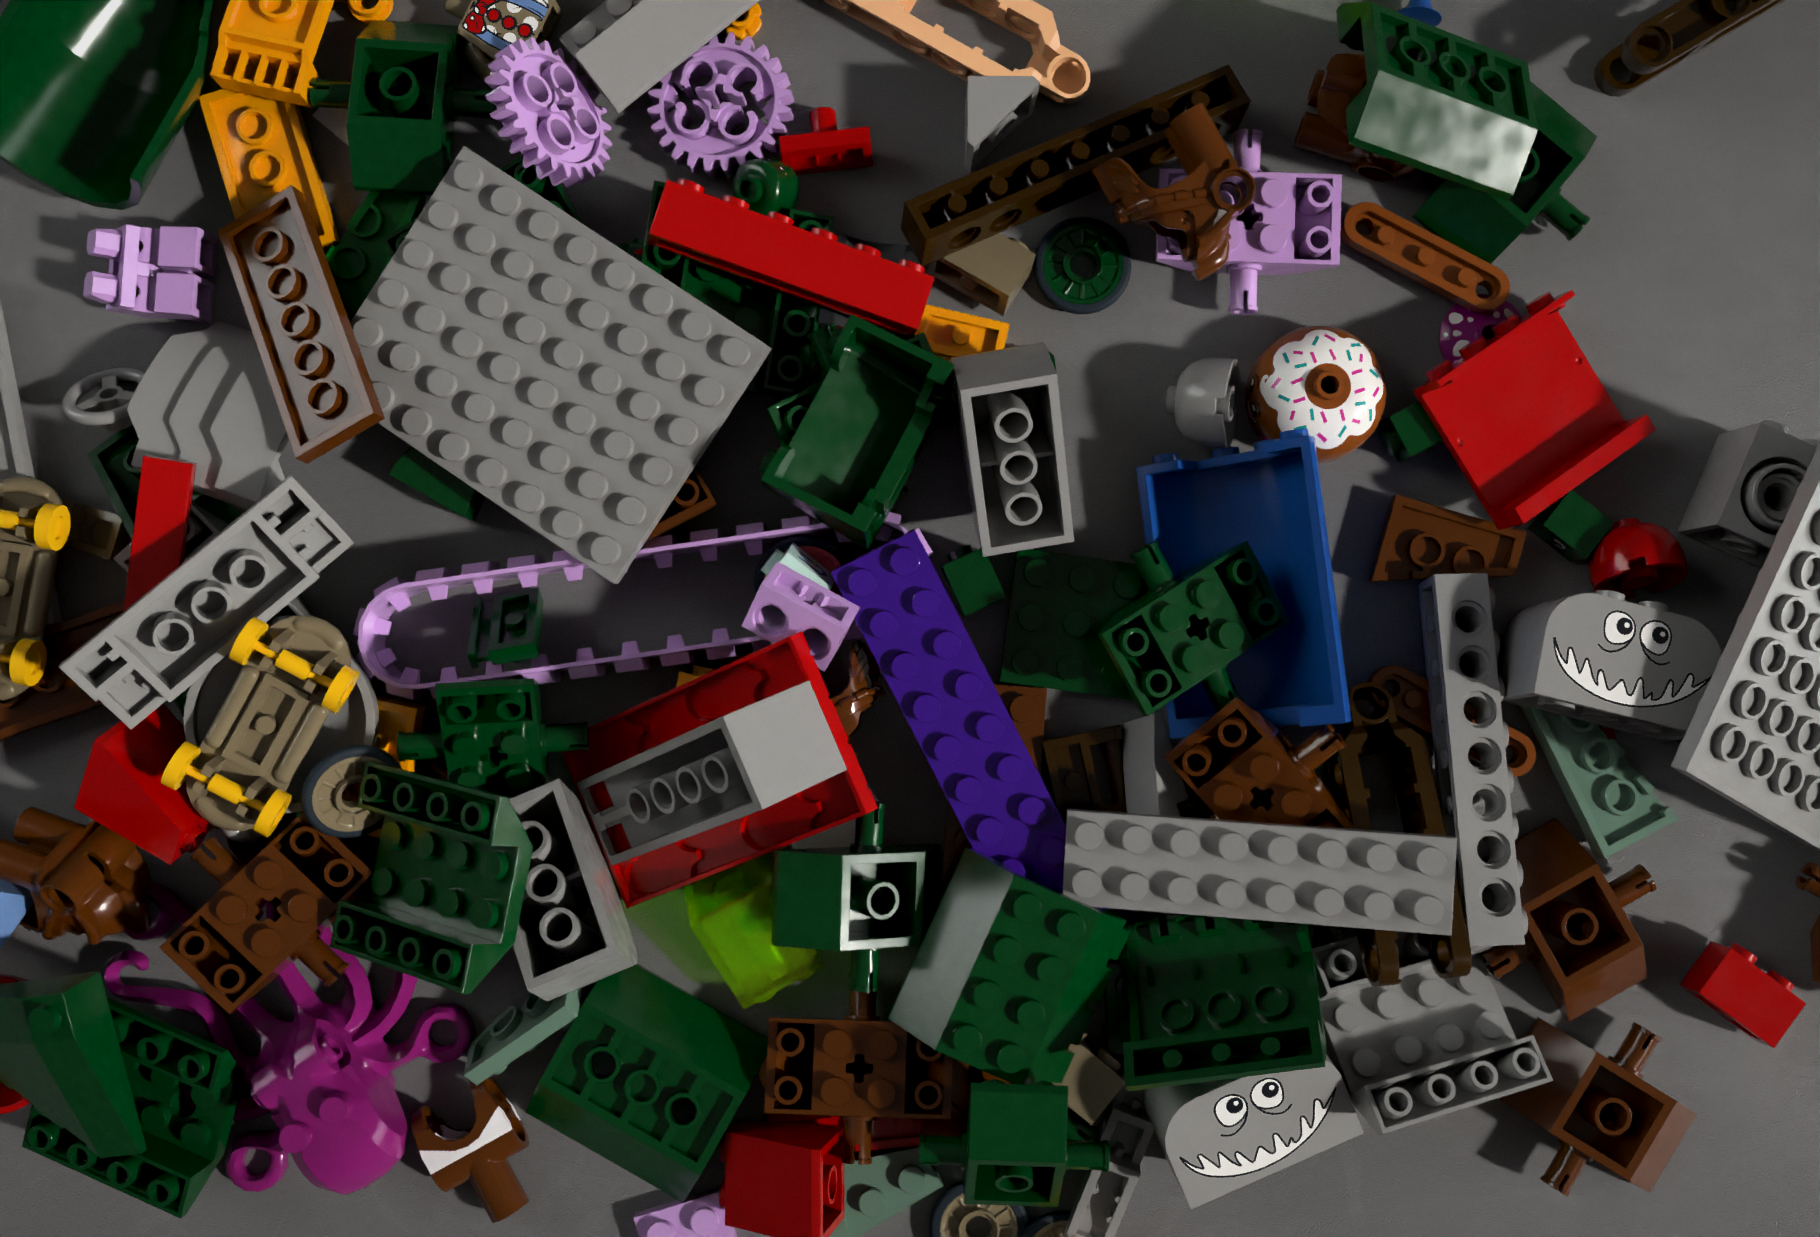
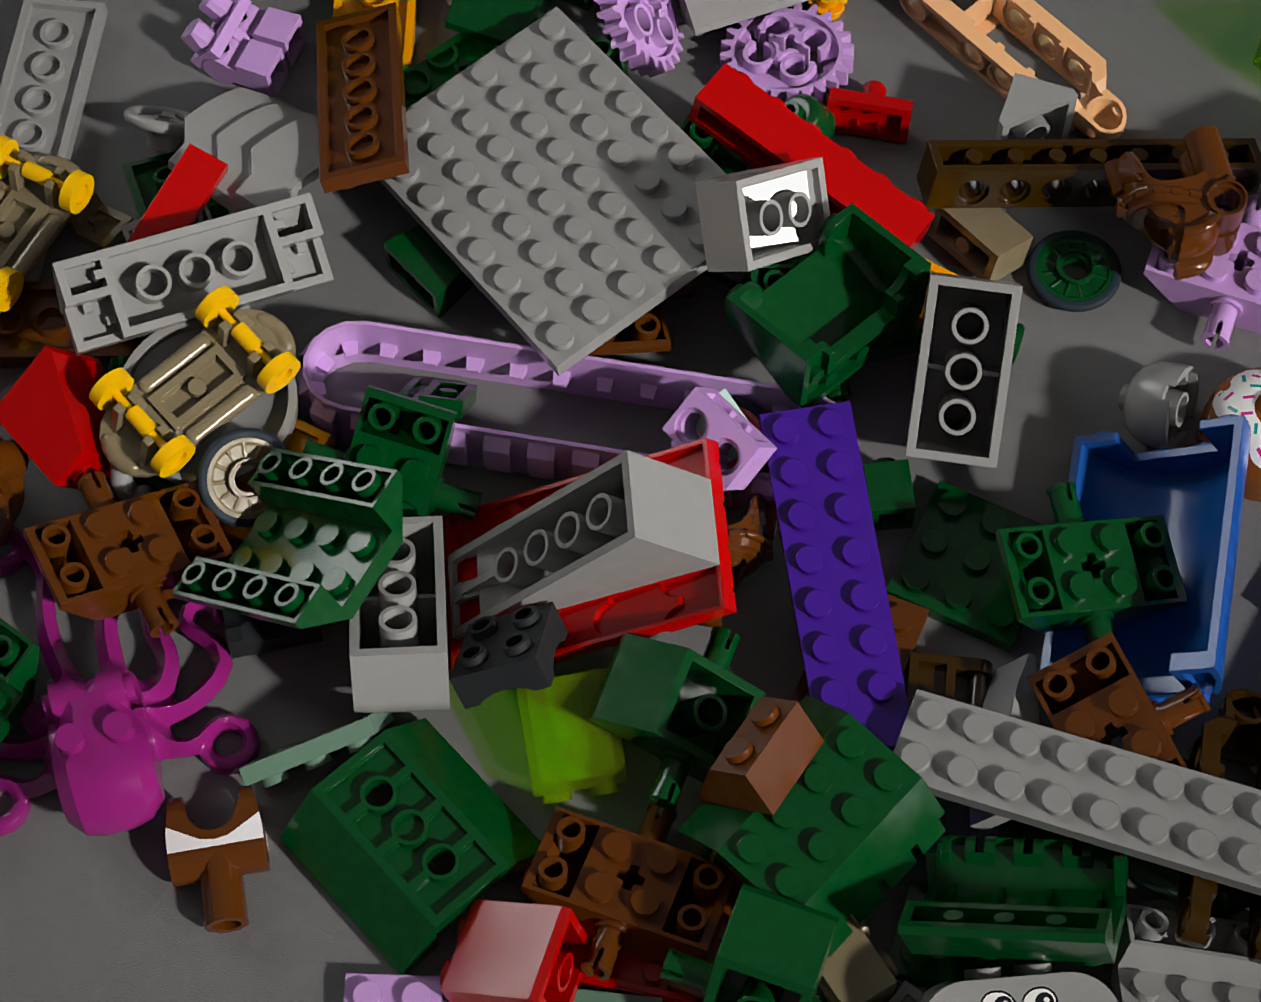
camera: 20 degrees right, 25 degrees down
none -> black brick [449,602,568,709]
none -> light grey slope [695,157,830,272]
none -> reddish brown slope [698,696,824,815]

